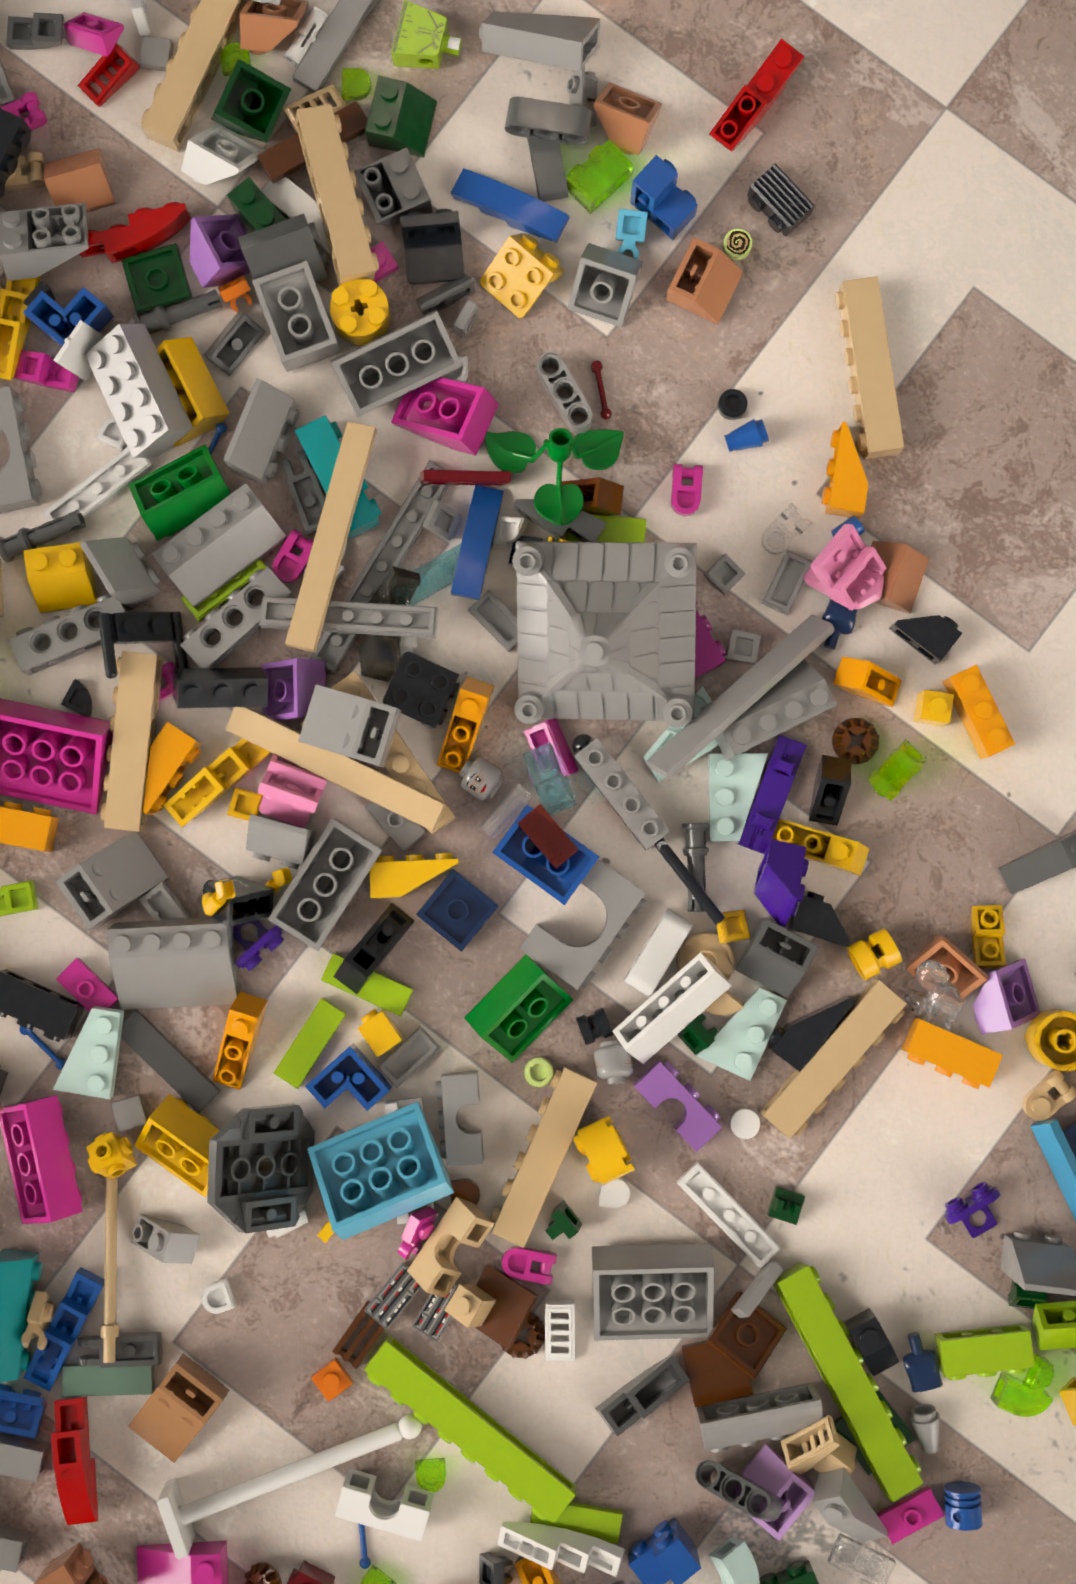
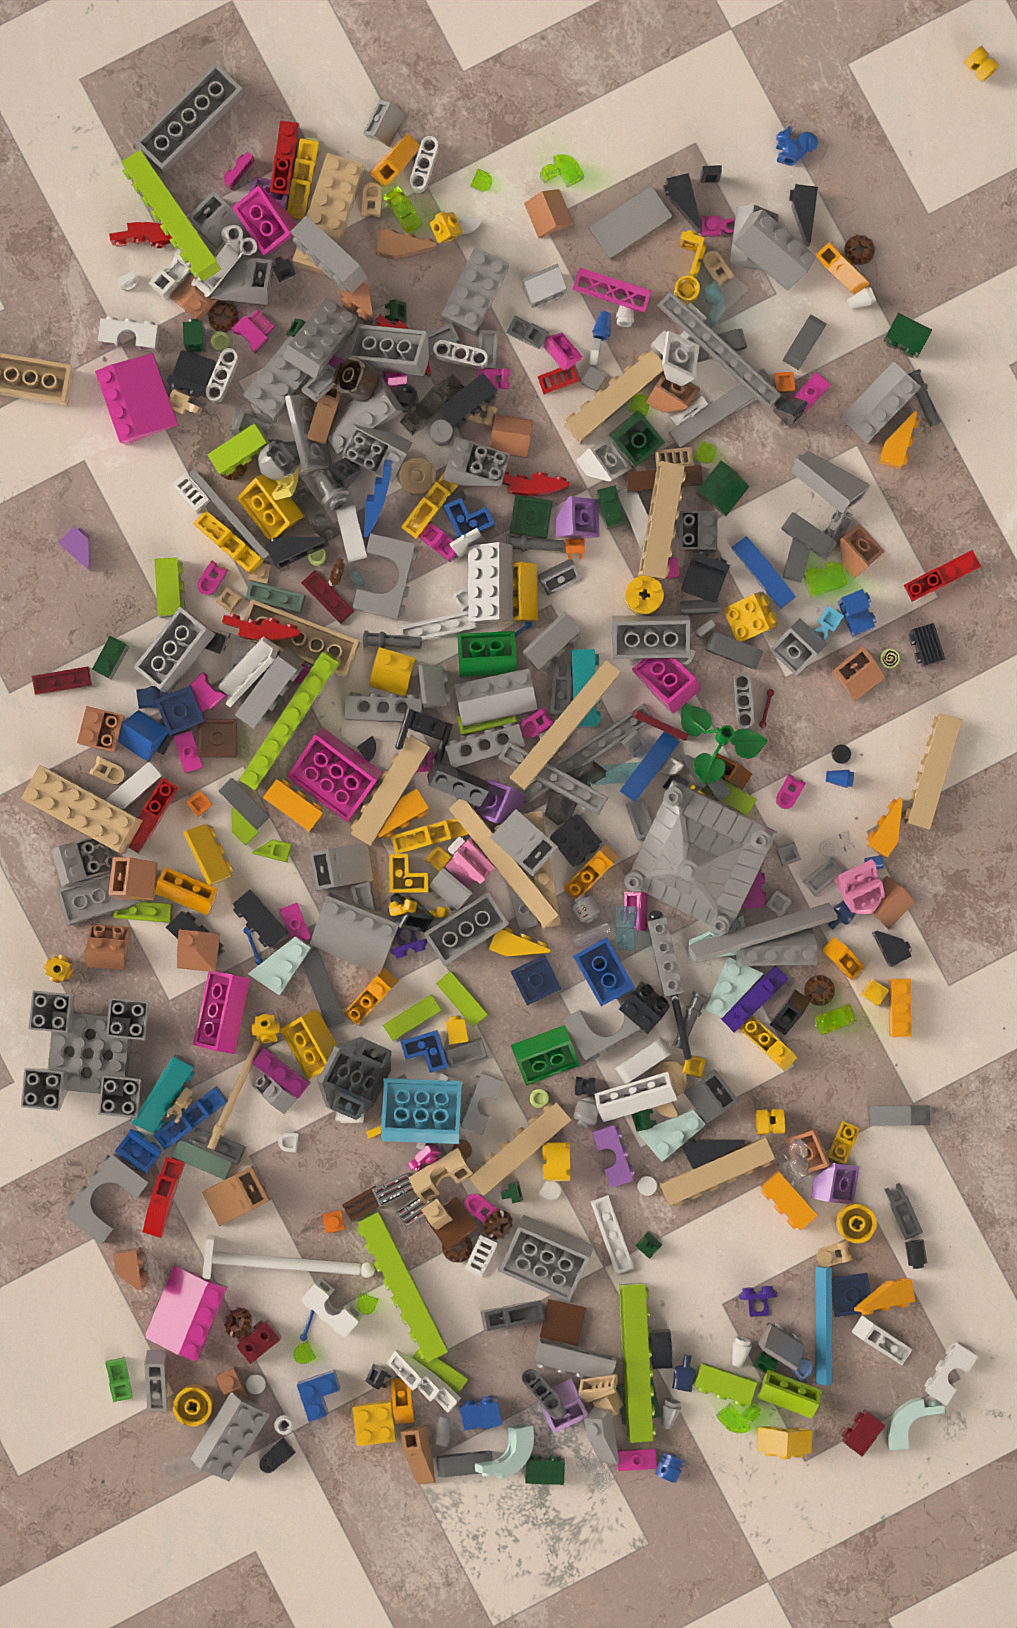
camera: 20 degrees right, 0 degrees up
light grey tile [111,1094,148,1132] -> none
dark grey brick [238,213,329,282] -> none
light grey slope [252,261,341,372] -> none
black slope [333,903,415,994] -> none
lime torso [391,0,462,69] -> none
clear red tile [517,804,579,869] -> none
reddish brown tile [705,1291,787,1379] -> none
light grey tile [731,1262,784,1318] -> none
dark purple slope [754,839,809,927] -> none
black slope [788,891,850,947] -> none
none -> magenta arch [252,1047,311,1099]
none -> yellow brick [389,854,429,893]
none -> white tile [448,837,466,855]
none -> reddish brown gear [484,1210,513,1240]
none -> black bracket [619,981,670,1034]
none -> dark grey beam [705,631,763,670]
none -> white cone [732,1337,752,1367]

